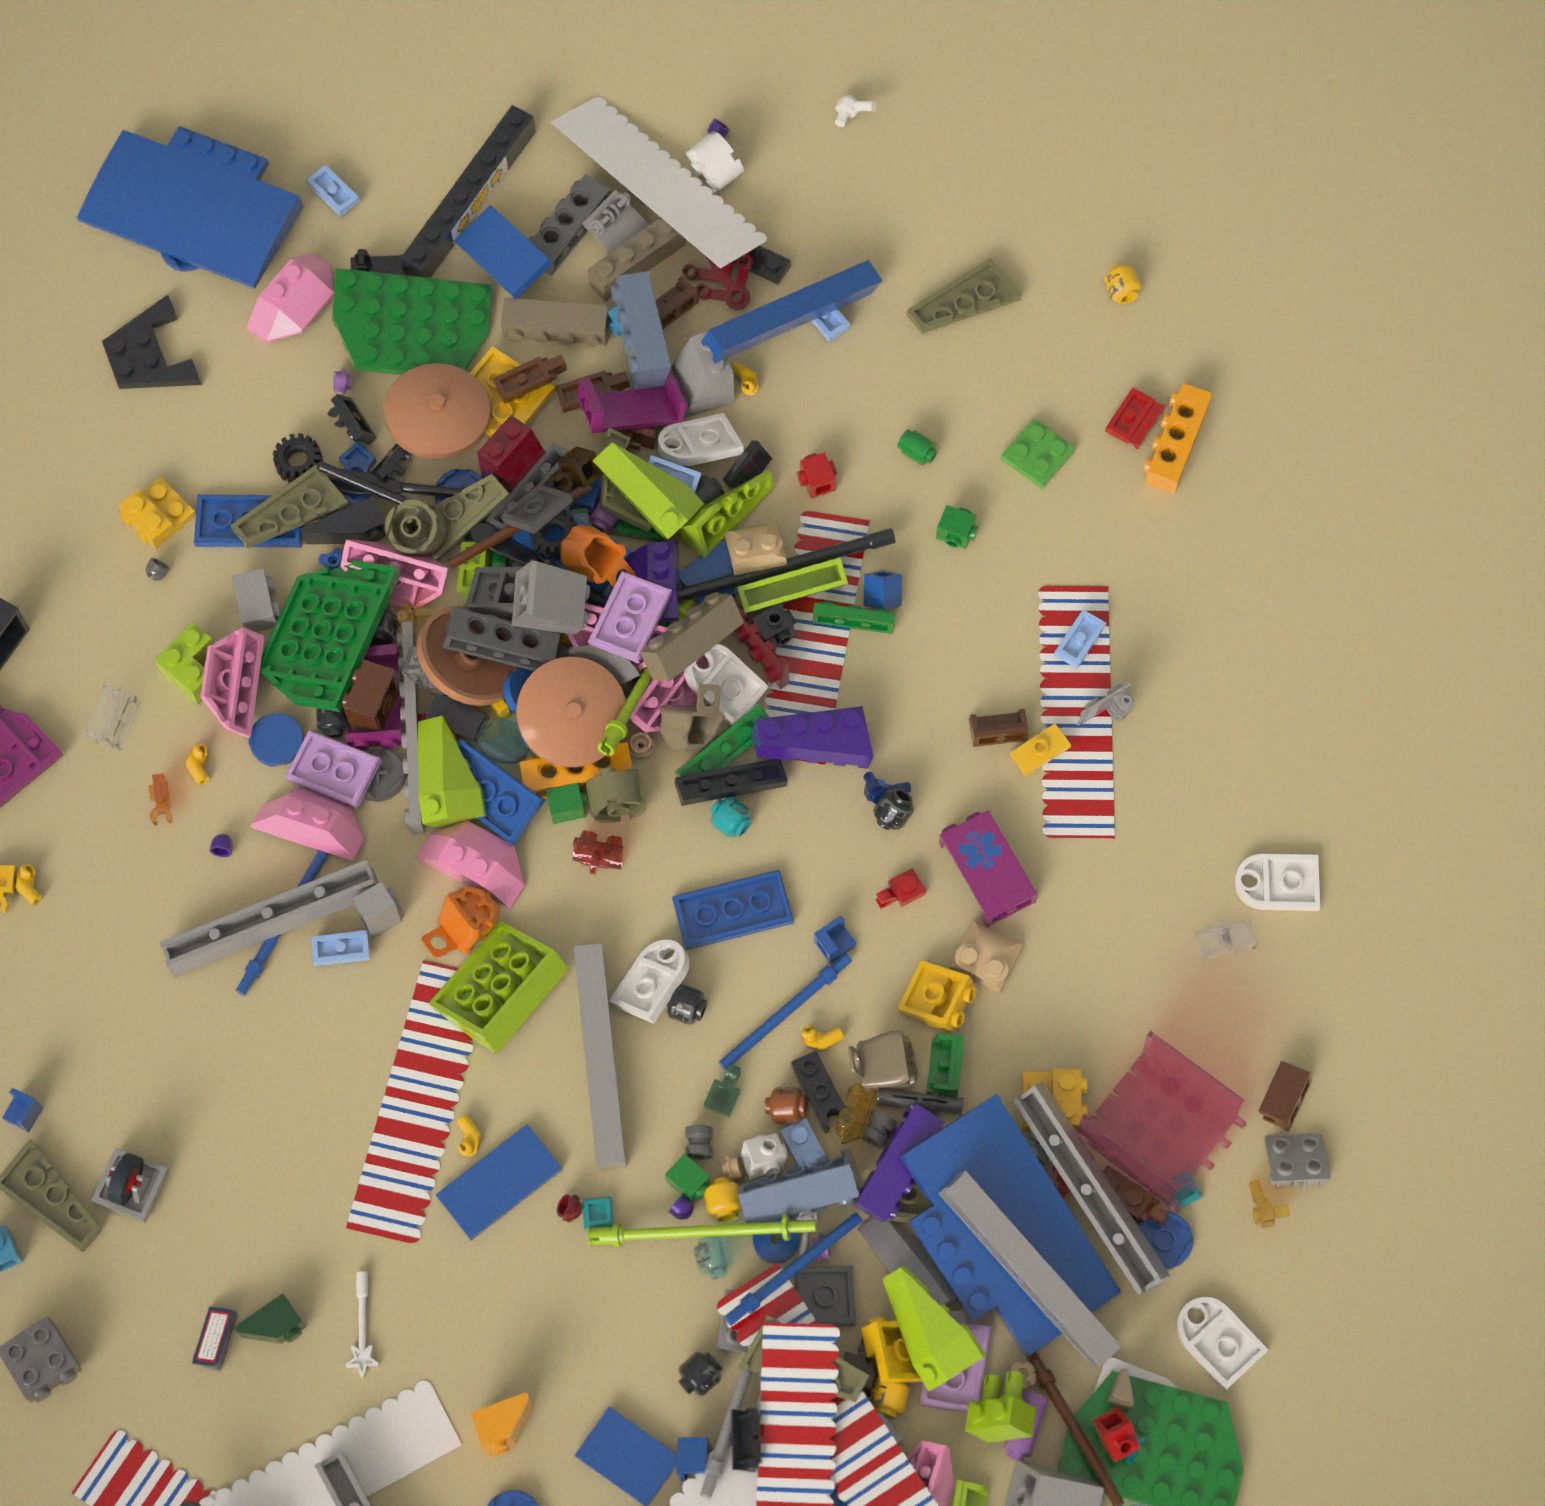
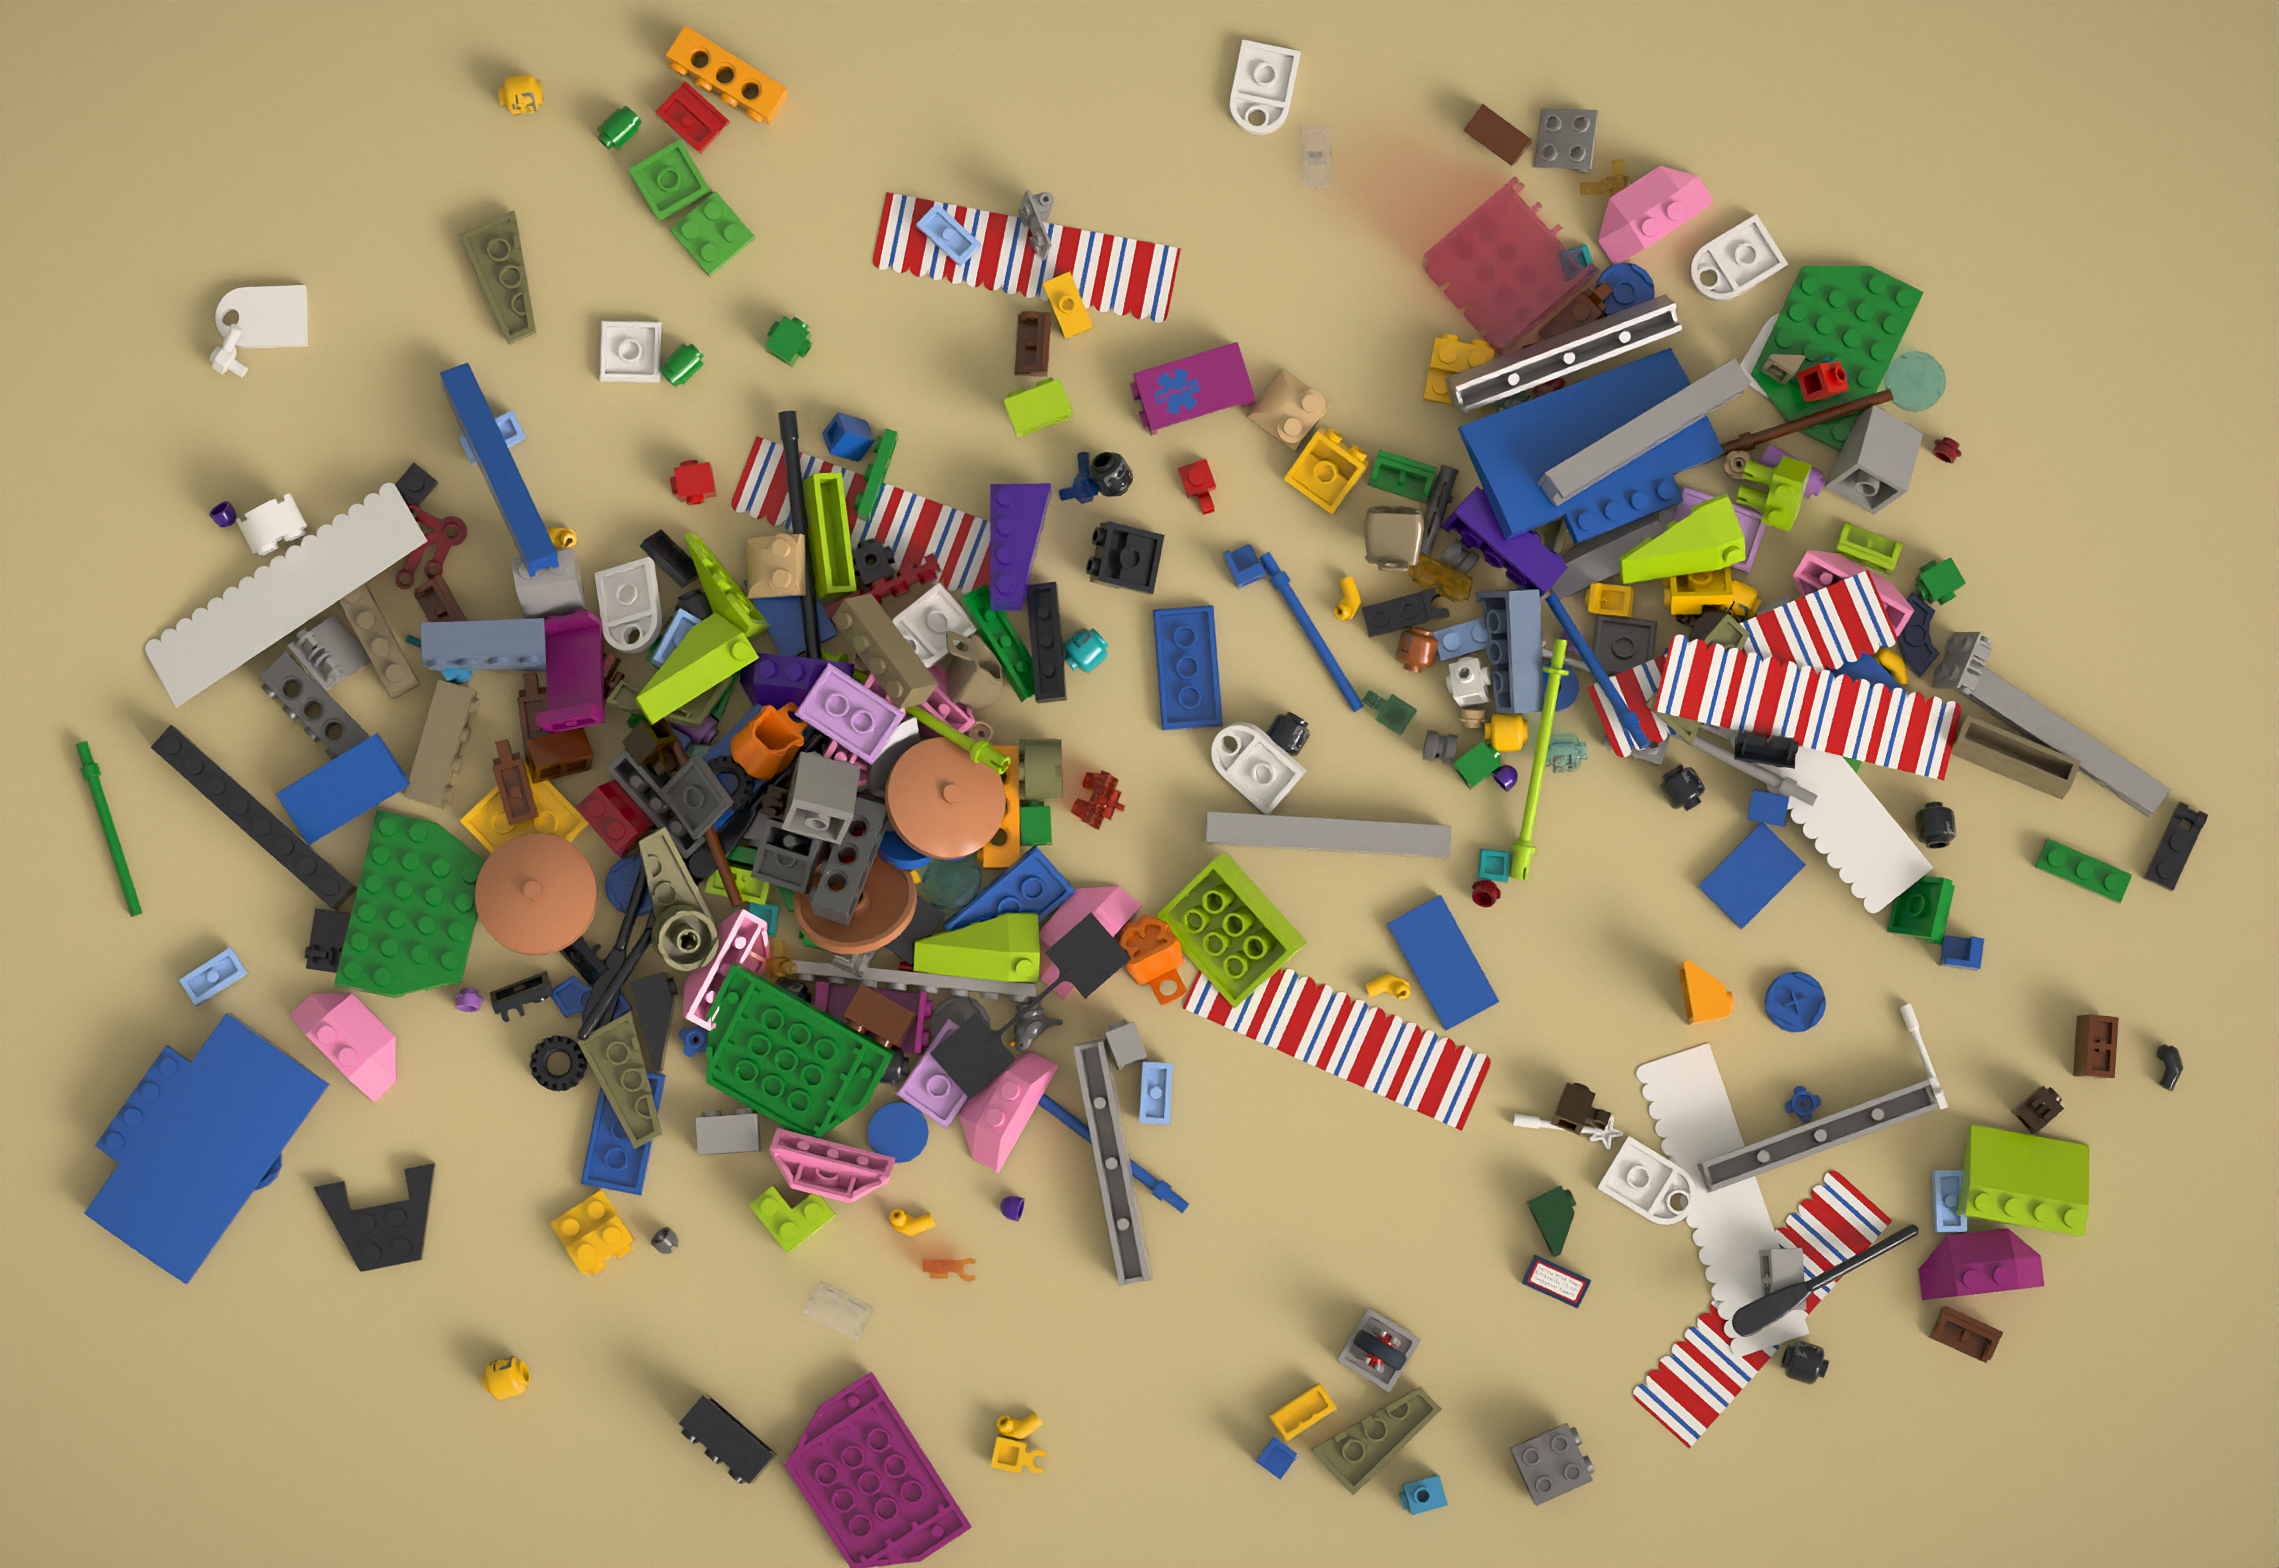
camera: 80 degrees left, 15 degrees up
none -> green bar [76,741,143,917]
none -> white tile [215,285,308,349]
none -> yellow head [482,1356,530,1400]
none -> reddish brown hinge [524,727,594,784]
none -> green brick [597,106,642,150]
none -> white tile [599,320,662,383]
none -> bright green plate [628,139,711,222]
none -> teal tile [748,902,780,937]
none -> black hinge [930,912,1131,1099]
none -> lime brick [1003,377,1073,438]
none -> dark grey animal [1009,1001,1063,1051]
none -> black plate [1086,521,1165,595]
none -> yellow plate [1269,1382,1337,1442]
none -> dark brown brick [1551,1082,1611,1135]
none -> yellow bracket [1585,582,1635,618]
none -> bright pink wedge [1597,166,1714,265]
none -> white tile [1597,1136,1697,1225]

